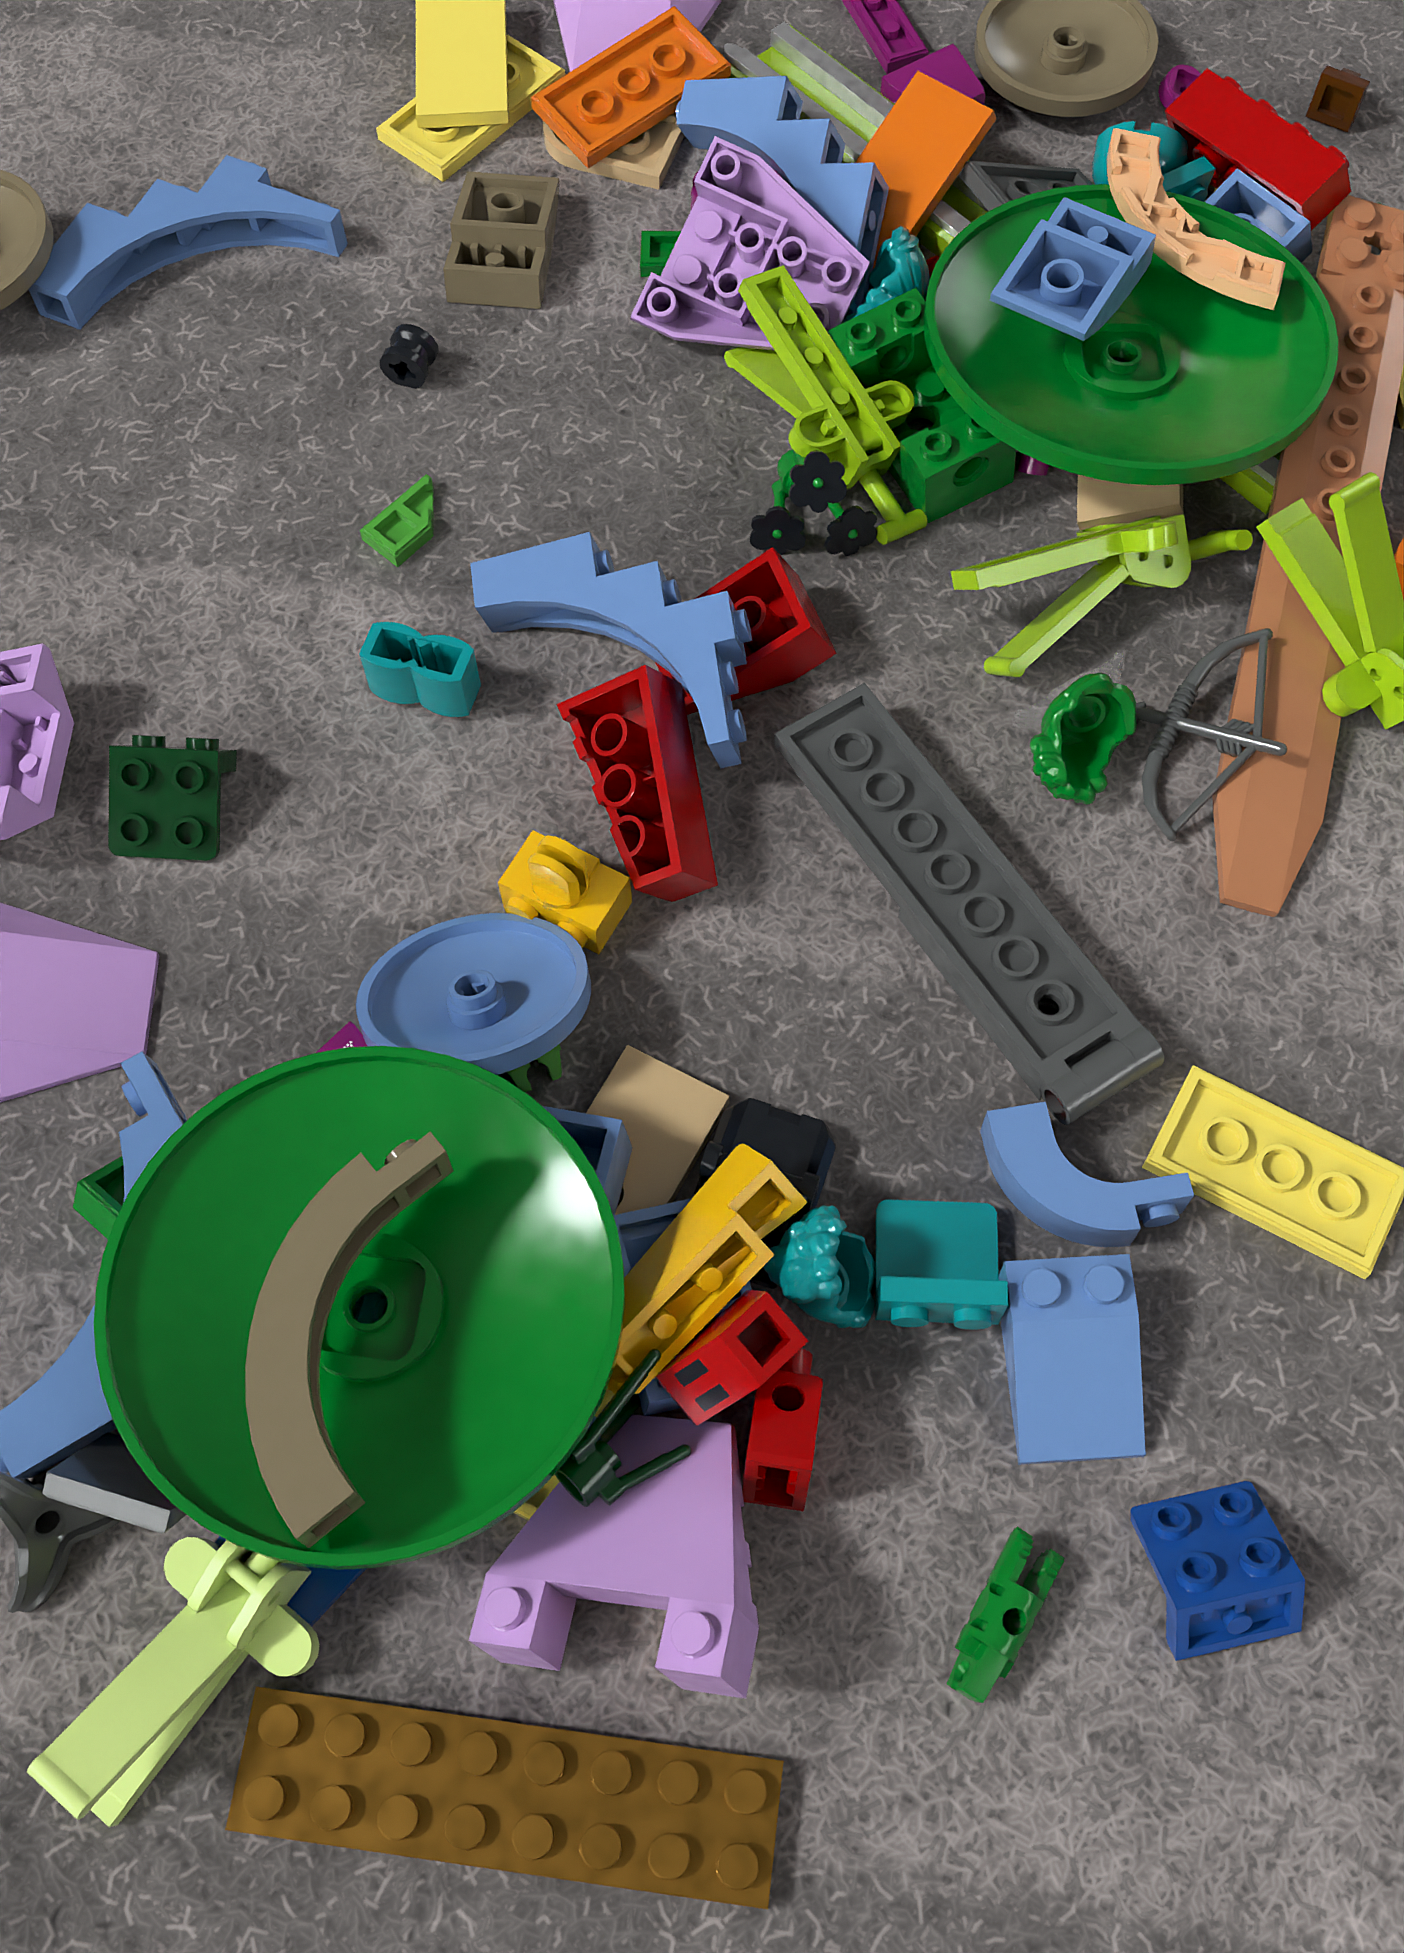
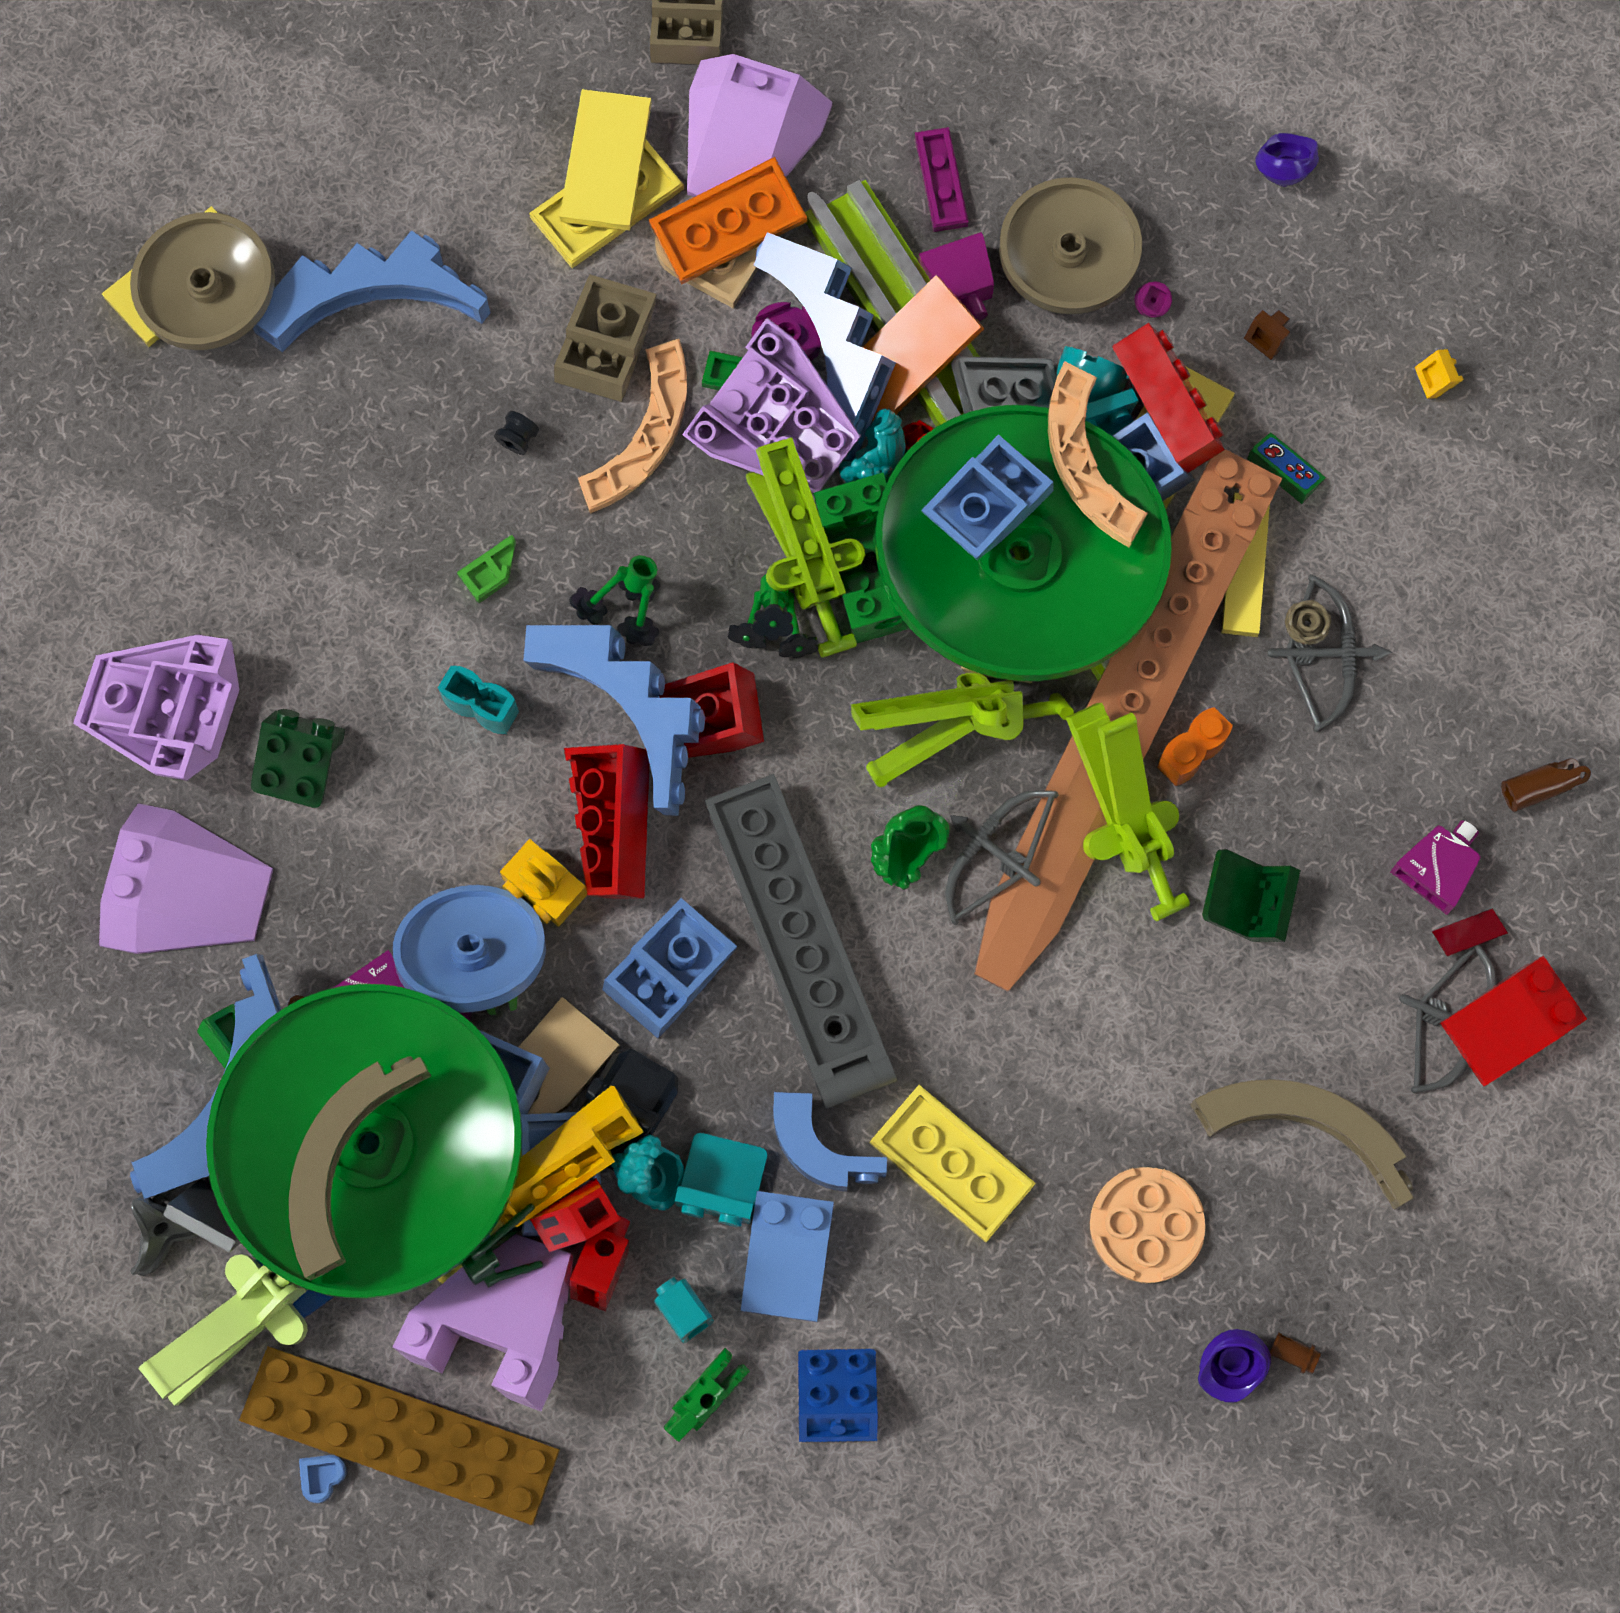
camera: 10 degrees right, 10 degrees up
none -> medium blue tile [299,1455,347,1503]
none -> plant [569,555,660,646]
none -> light nougat tile [578,339,687,513]
none -> medium blue slope [602,898,737,1038]
none -> teal brick [654,1277,714,1344]

